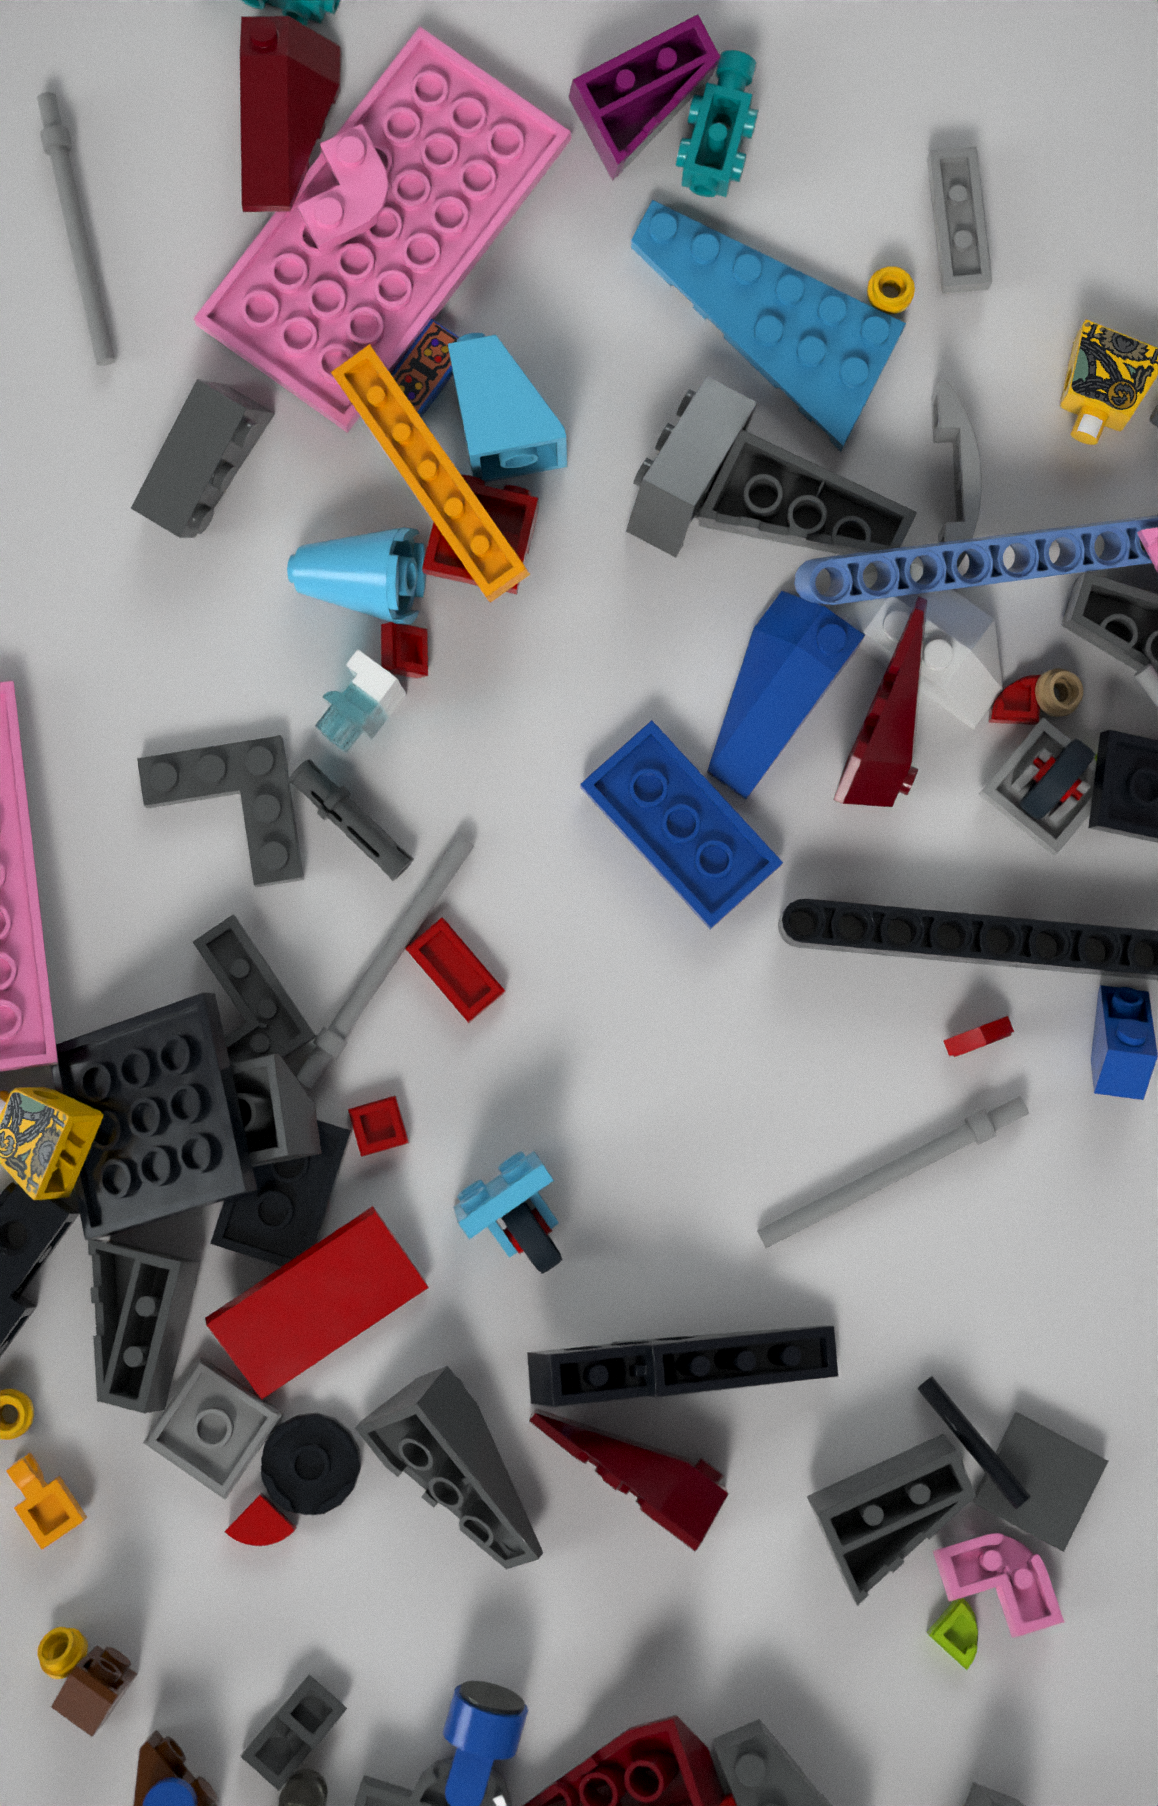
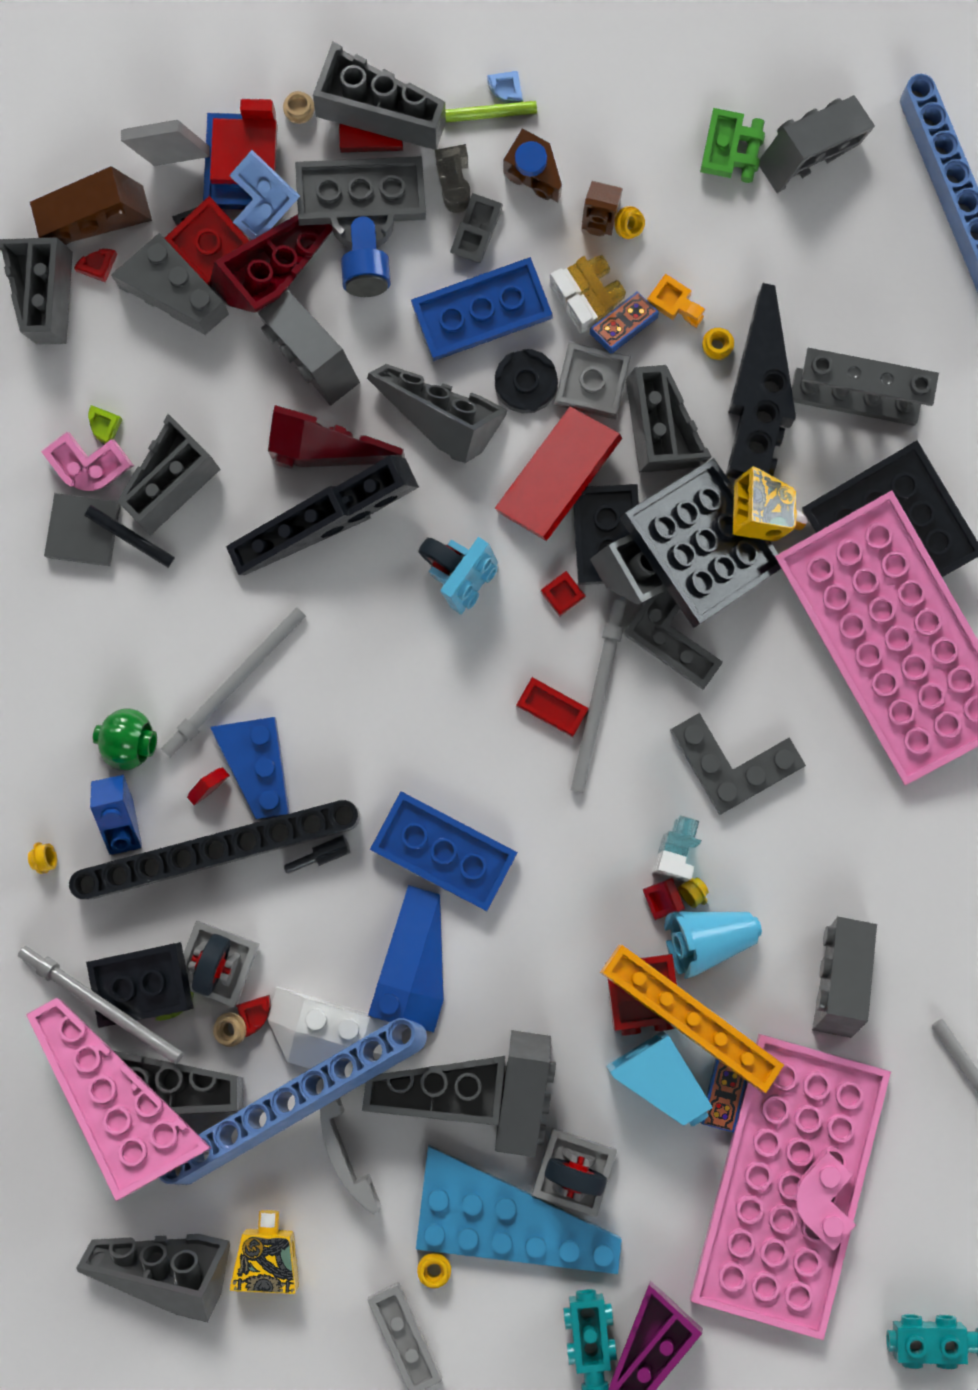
camera: 160 degrees right, 0 degrees up
red tile [224,1493,297,1546] -> none
dark red wedge [240,16,342,212] -> none
dark grey pin [288,758,414,881] -> none
dark red wedge [833,596,927,807] -> none
none -> green plant [93,708,157,771]
none -> blue wing [210,717,290,820]
none -> dark grey wedge [258,290,360,406]
none -> black axle [284,835,351,874]
none -> blue plate [411,257,553,362]
none -> light grey plate [532,1128,617,1217]
none -> hips [549,255,626,334]
none -> tile [590,291,659,354]
none -> yellow plate [678,877,709,908]

